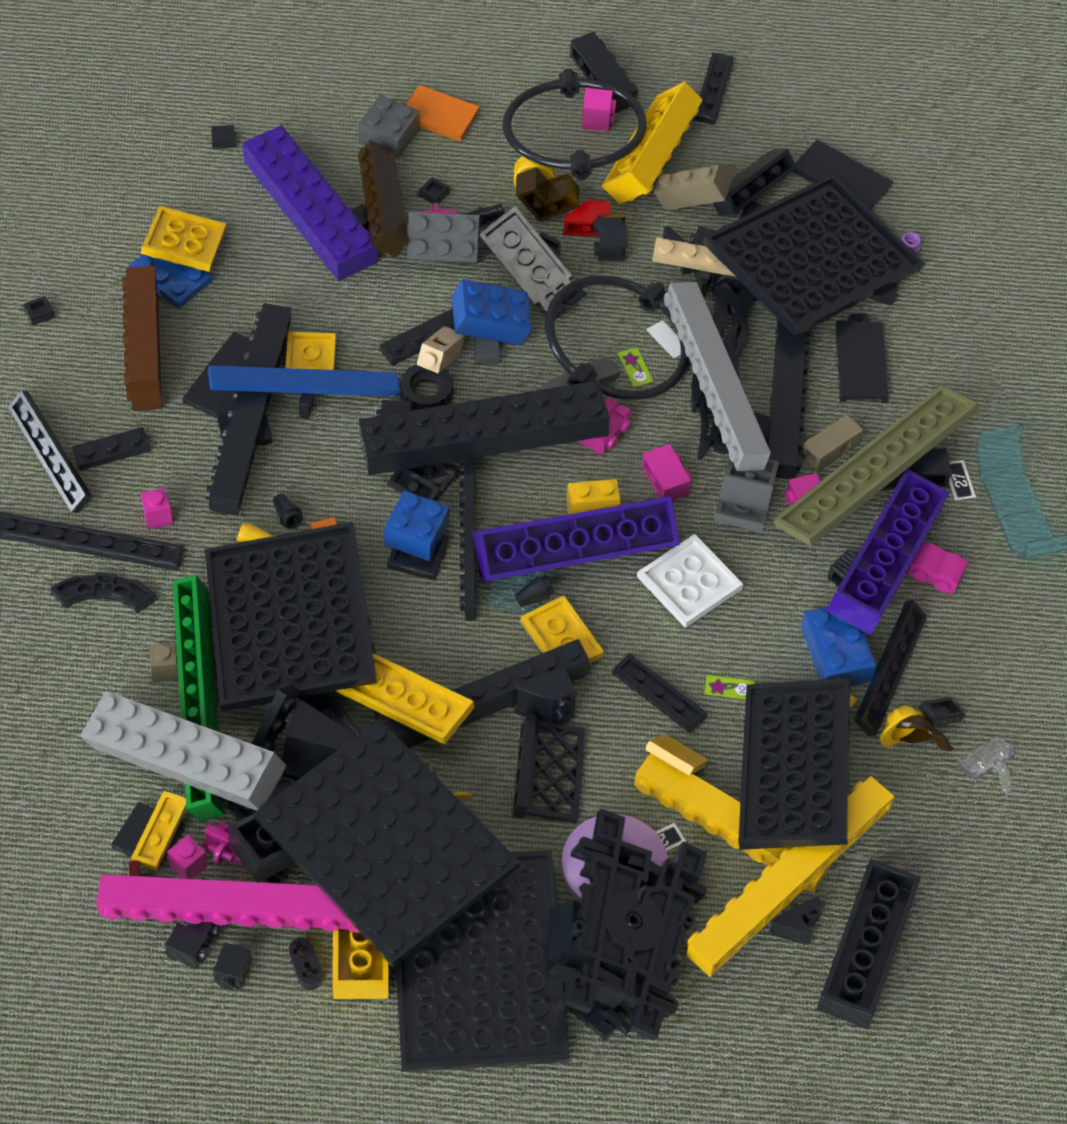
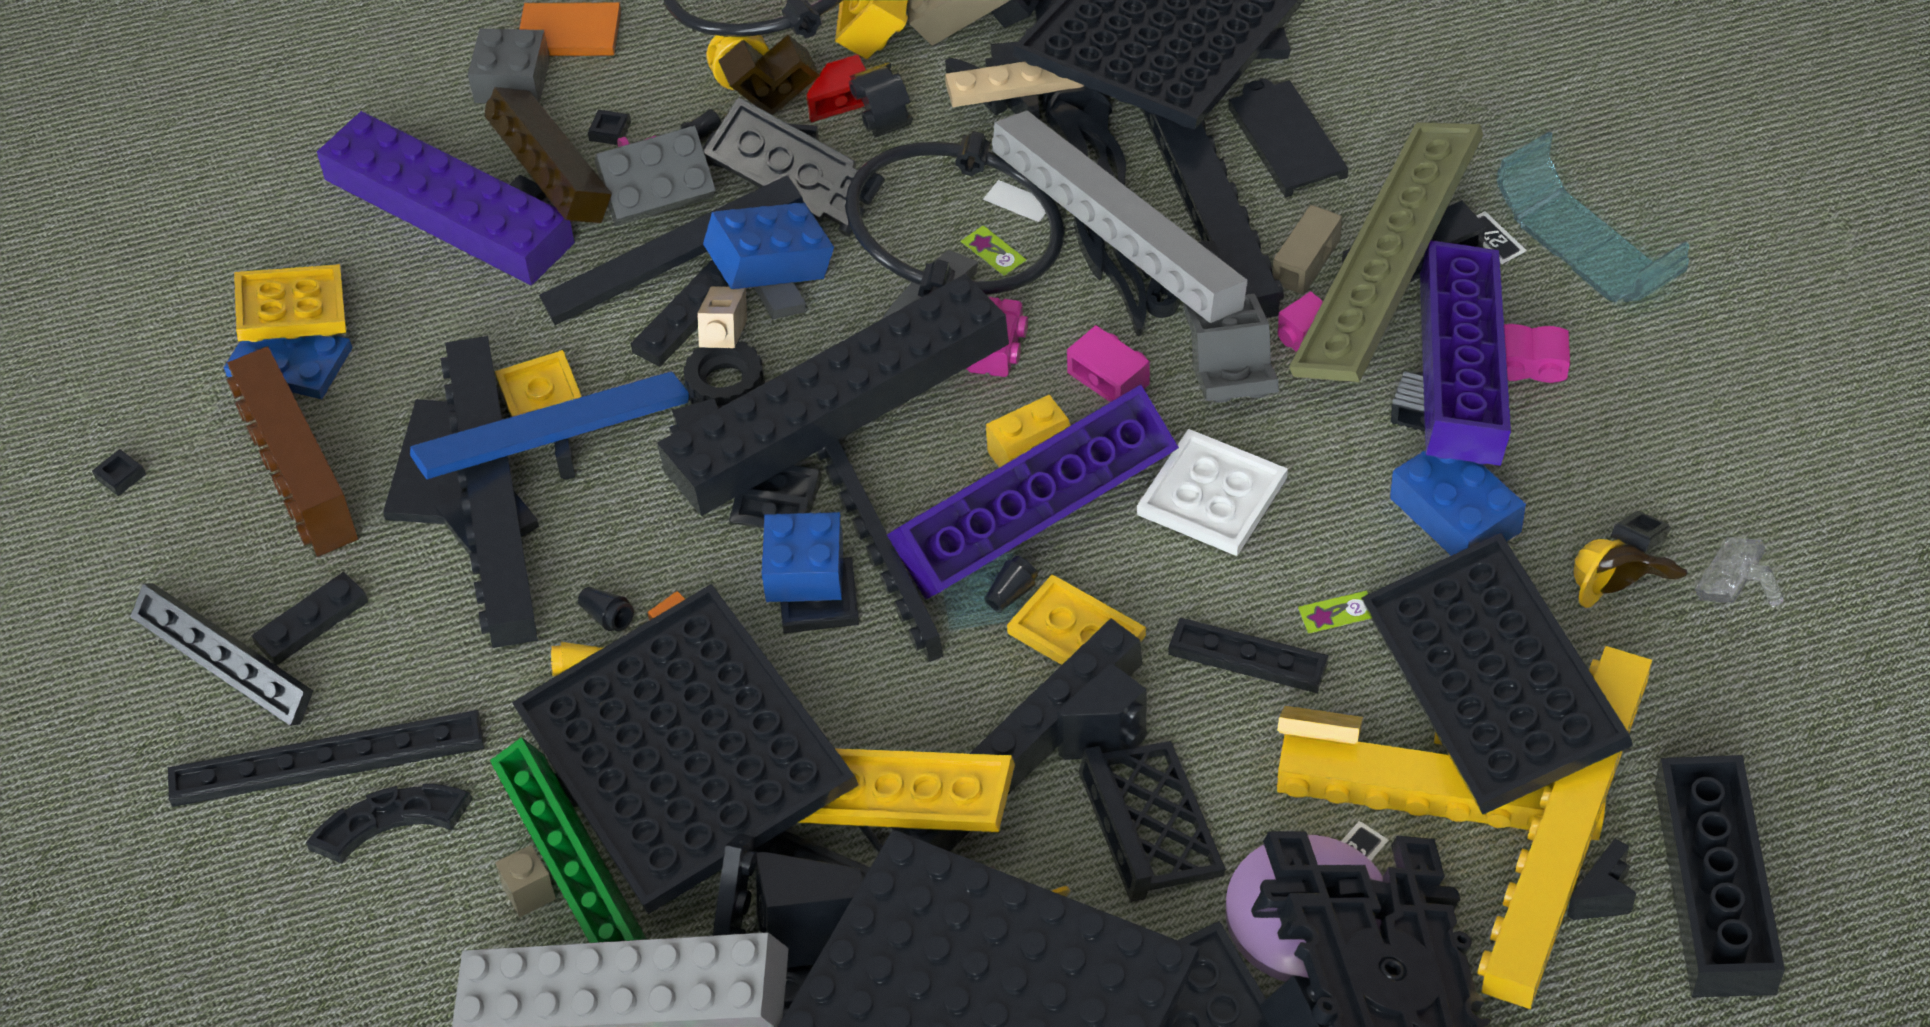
camera: 15 degrees left, 5 degrees down
dark pink brick [140,488,172,530] -> none
black tile [211,125,235,148] -> none
black plate [854,600,927,736] -> none
none -> black tile [539,175,804,325]

